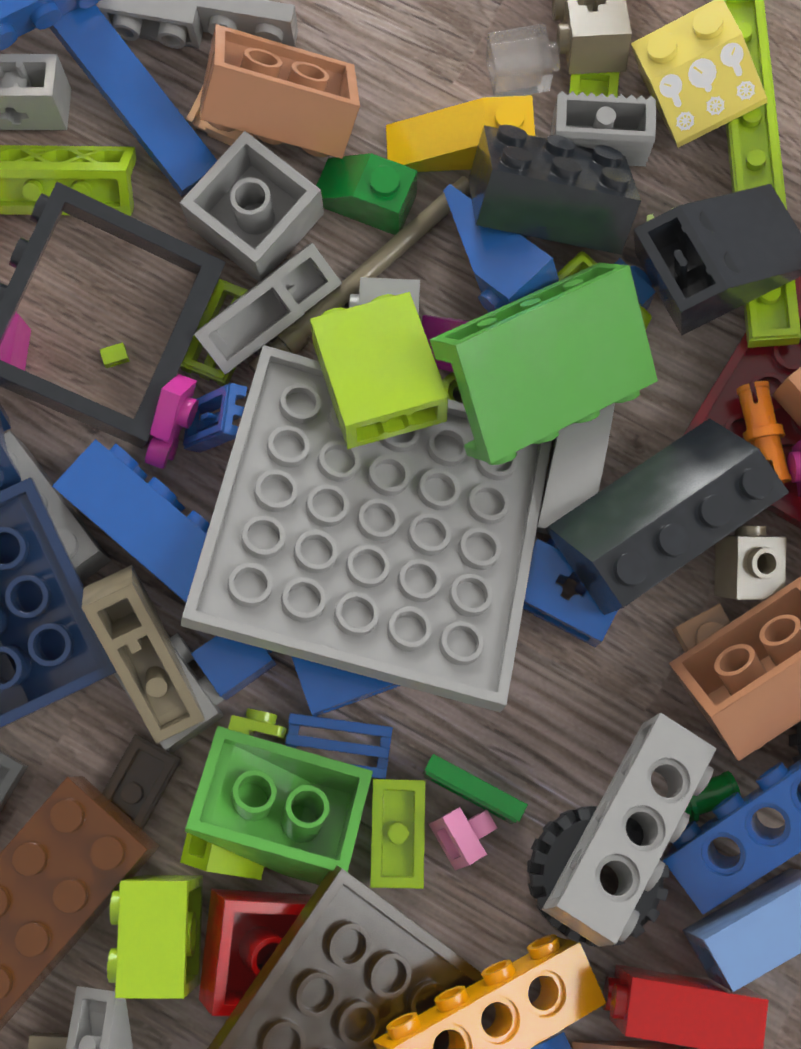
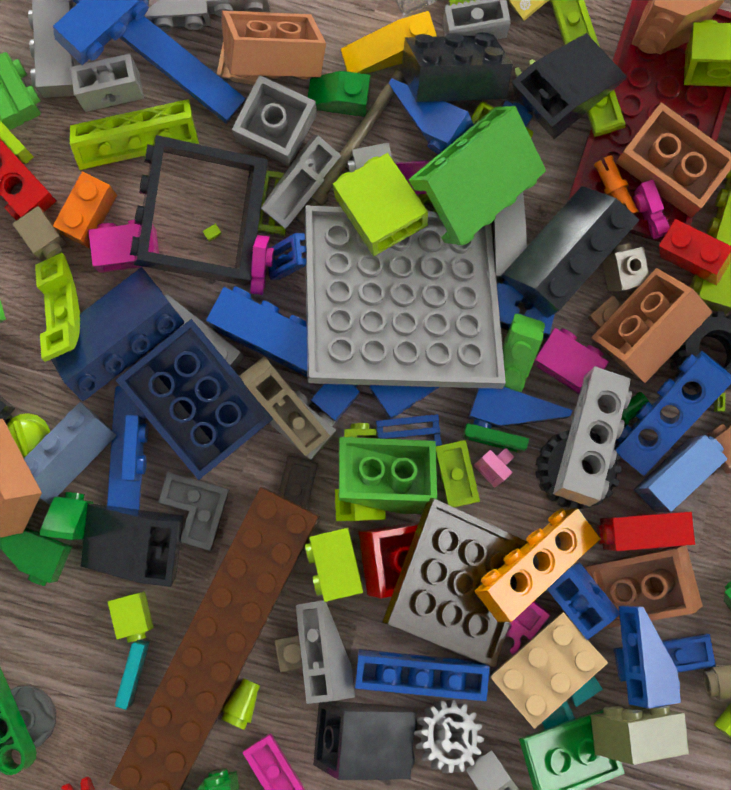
camera: 15 degrees left, 5 degrees up
none -> blue slope [467,387,573,429]
none -> bright green brick [502,314,545,392]
none -> dark pink brick [533,328,609,394]

